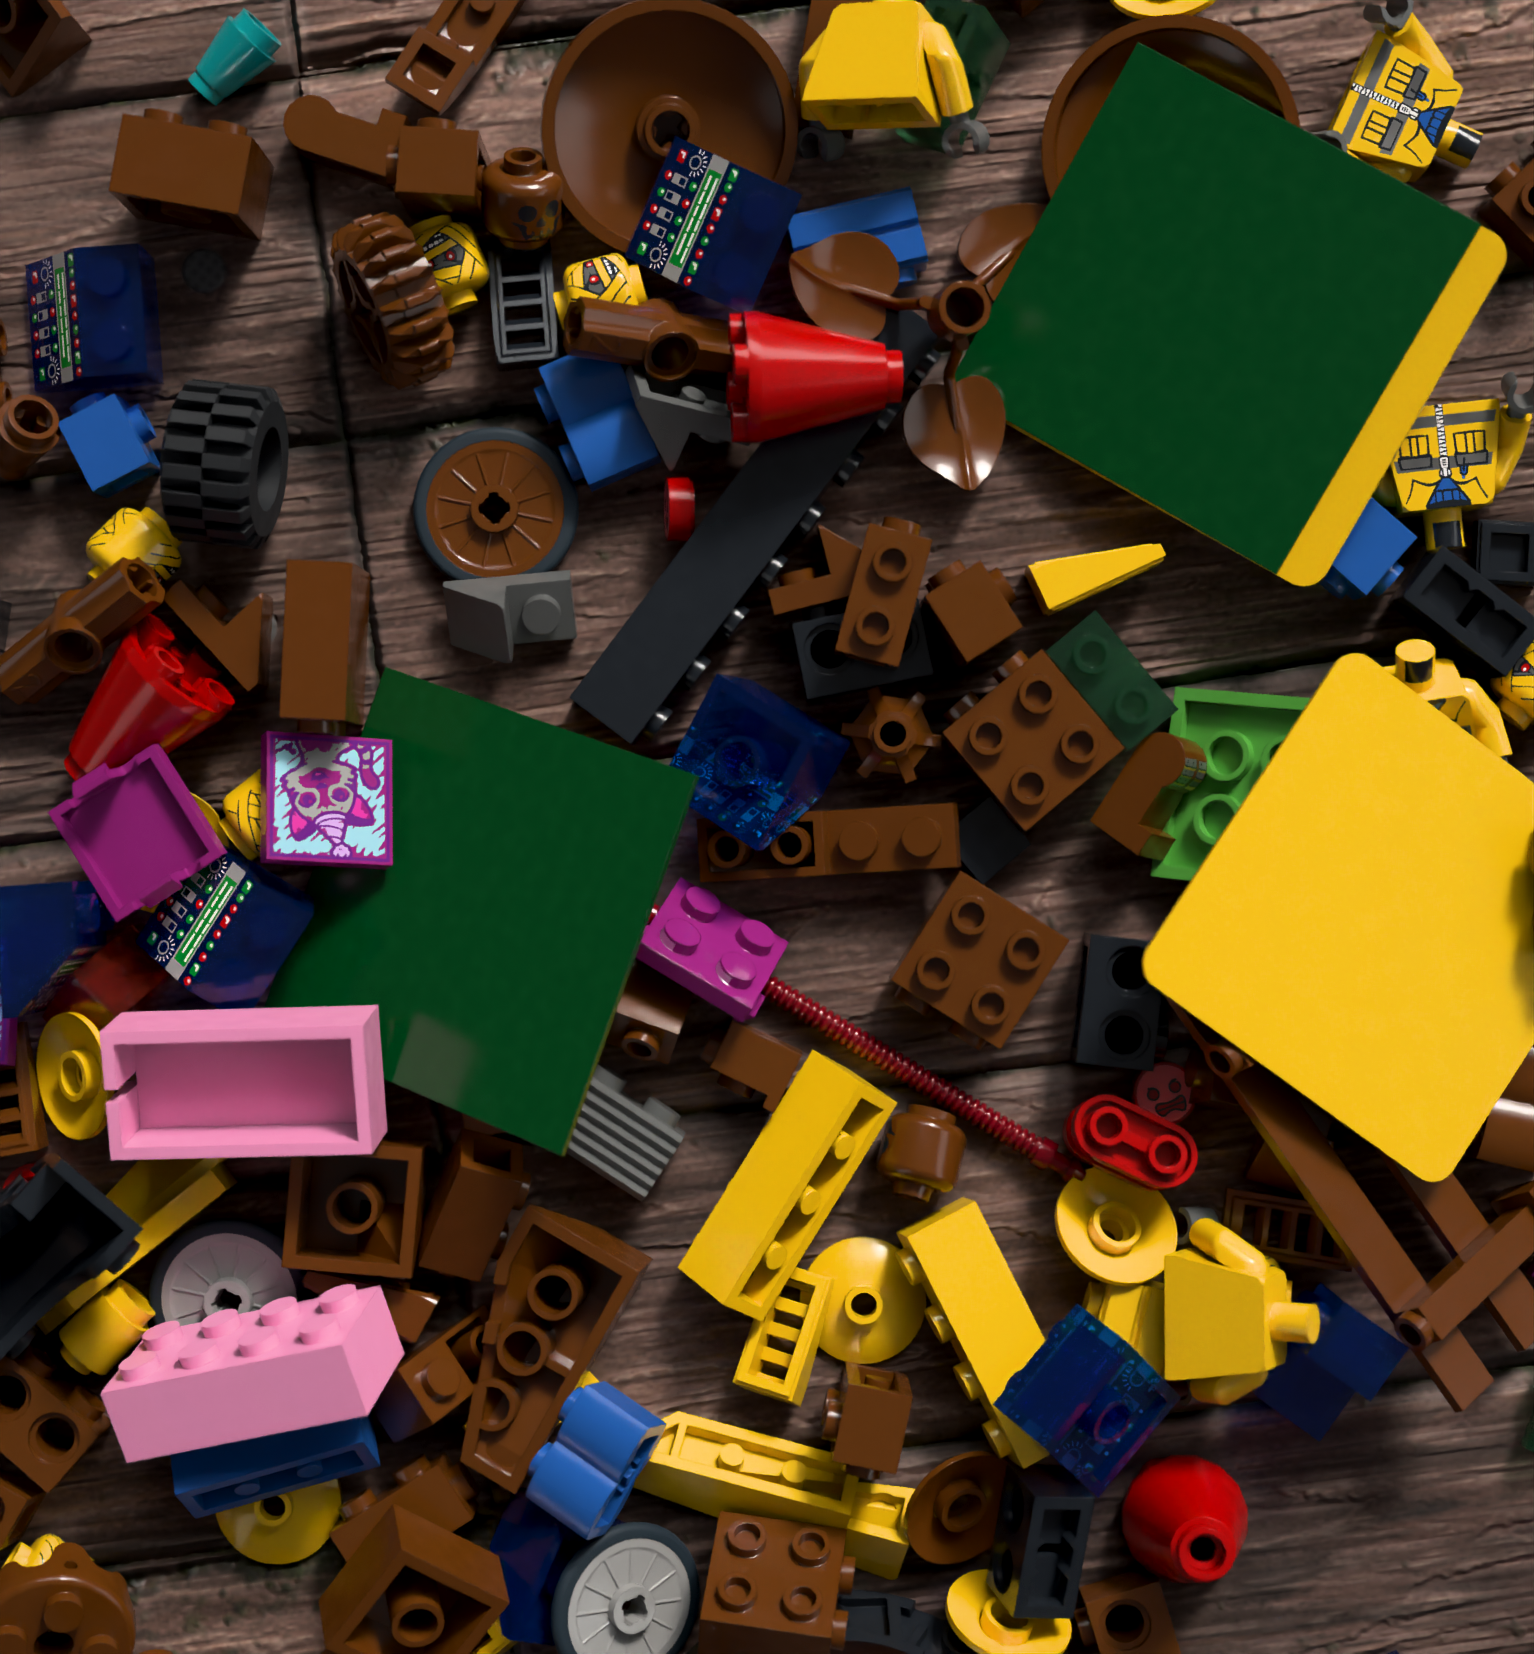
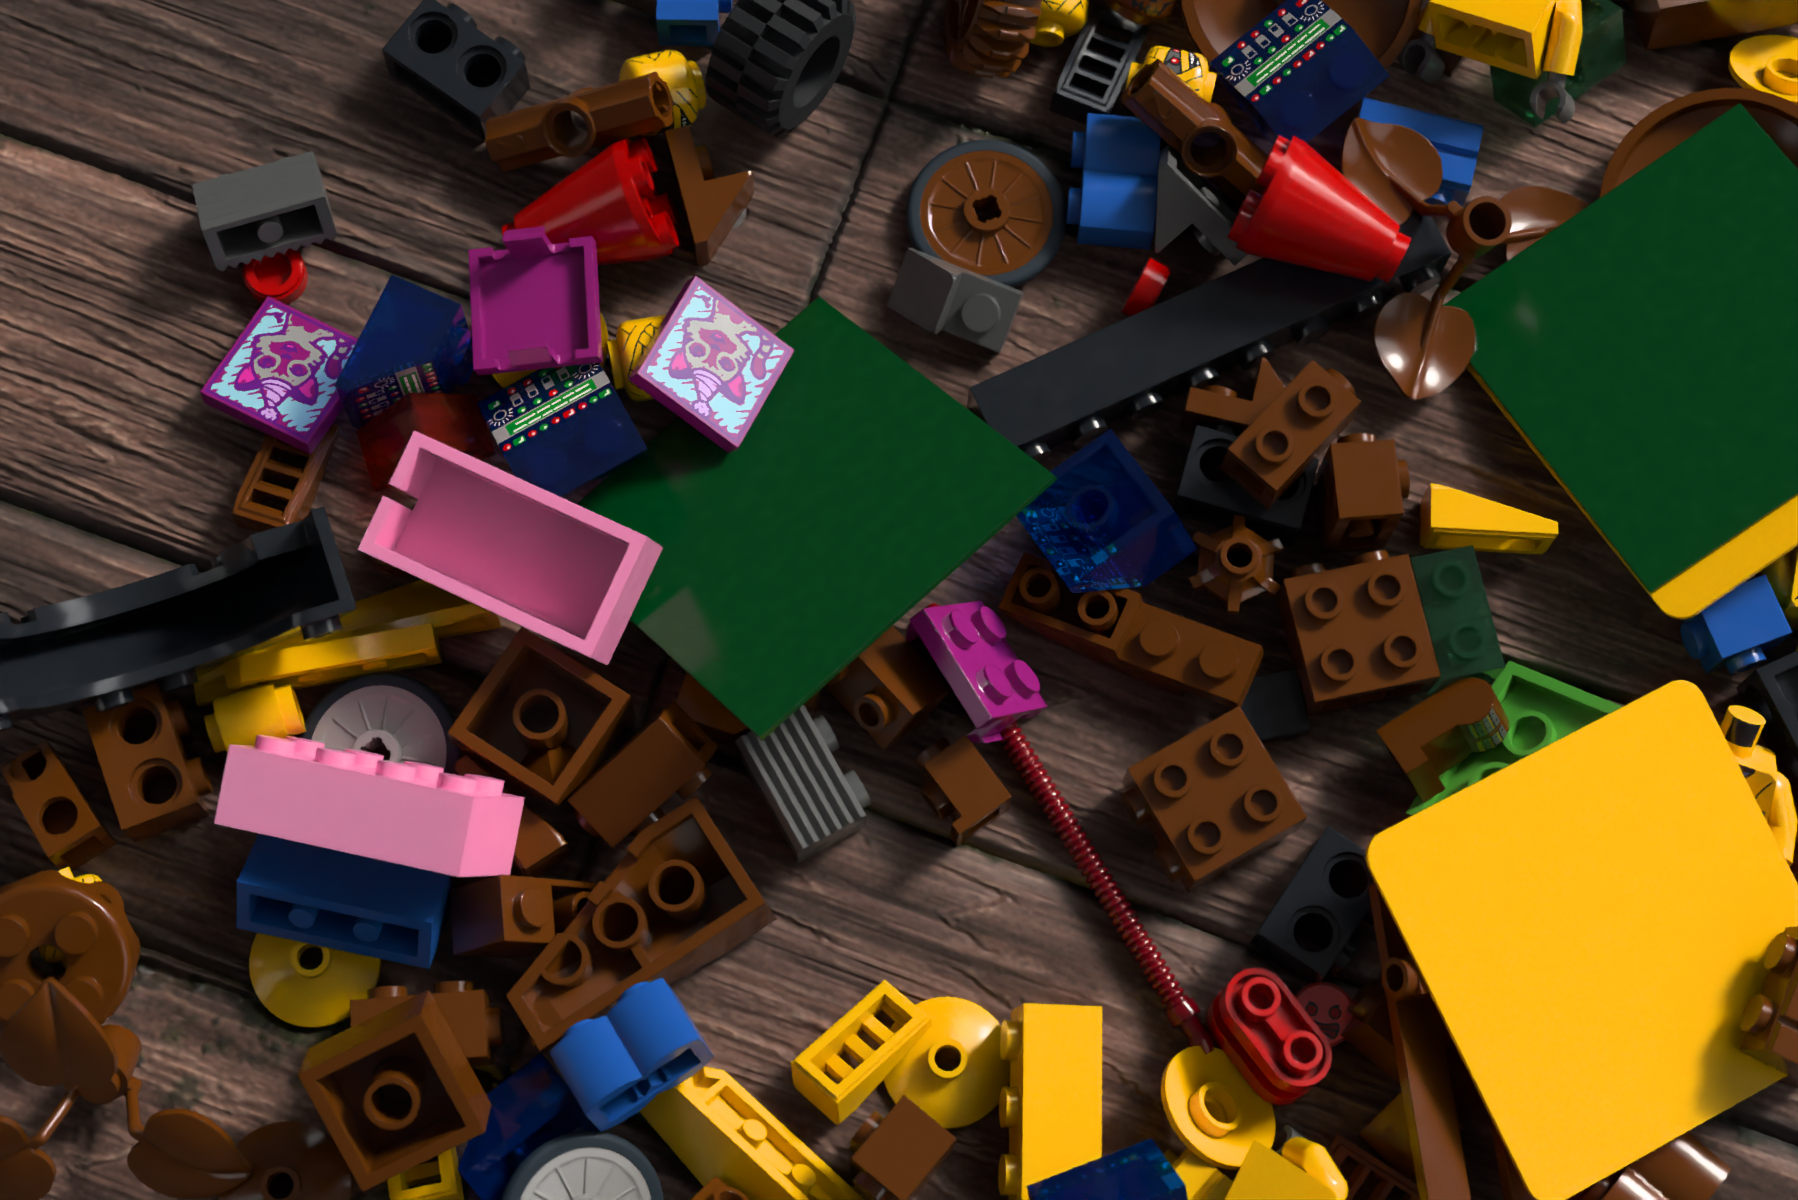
camera: 25 degrees right, 15 degrees down
yellow dish [36,1012,114,1140] -> none
reddish brown brick [279,559,370,736] -> none
yellow brick [677,1050,897,1321] -> none
reddish brown head [876,1104,967,1203] -> none

